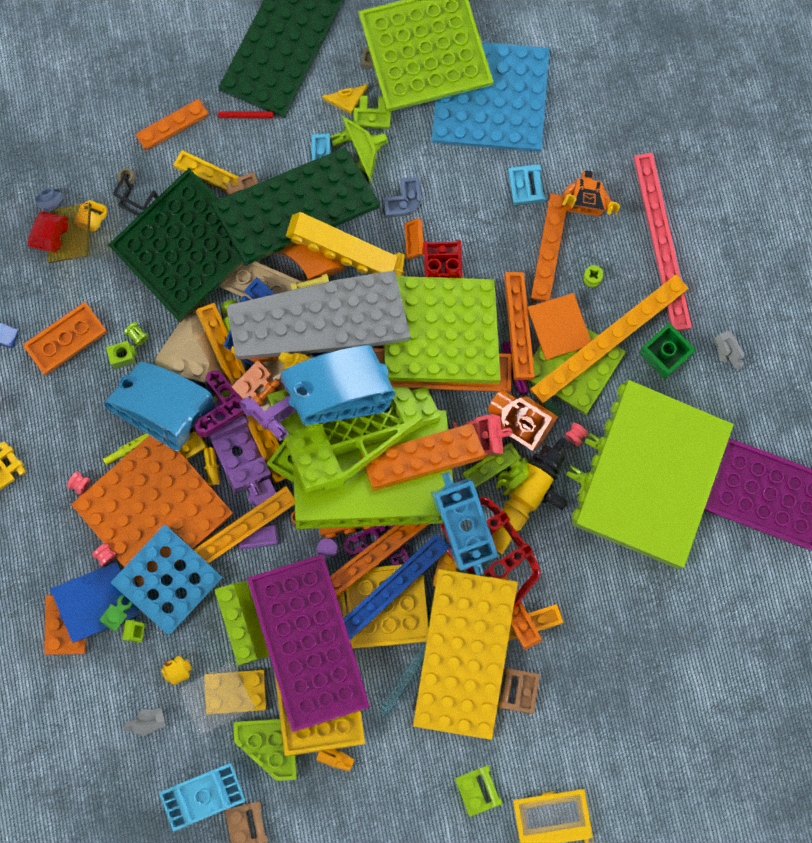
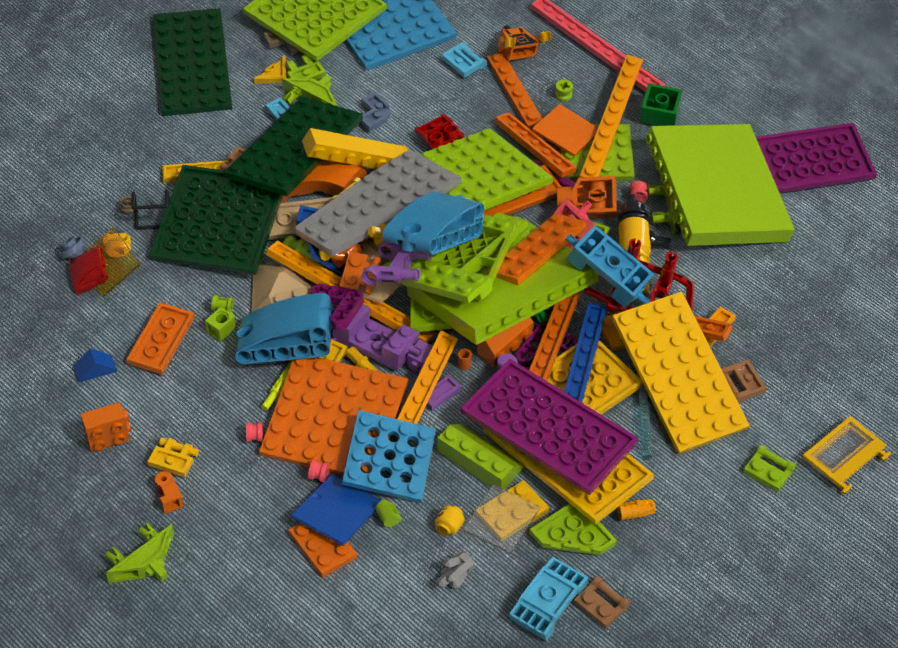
camera: 35 degrees left, 25 degrees down
bright green plate [99,595,132,632] -> none
orange plate [135,99,209,151] -> none
red bar [218,111,274,119] -> none
orange plate [404,218,424,260] -> none
lime plate [496,457,529,496] -> none
light grey rock [713,331,745,369] -> none

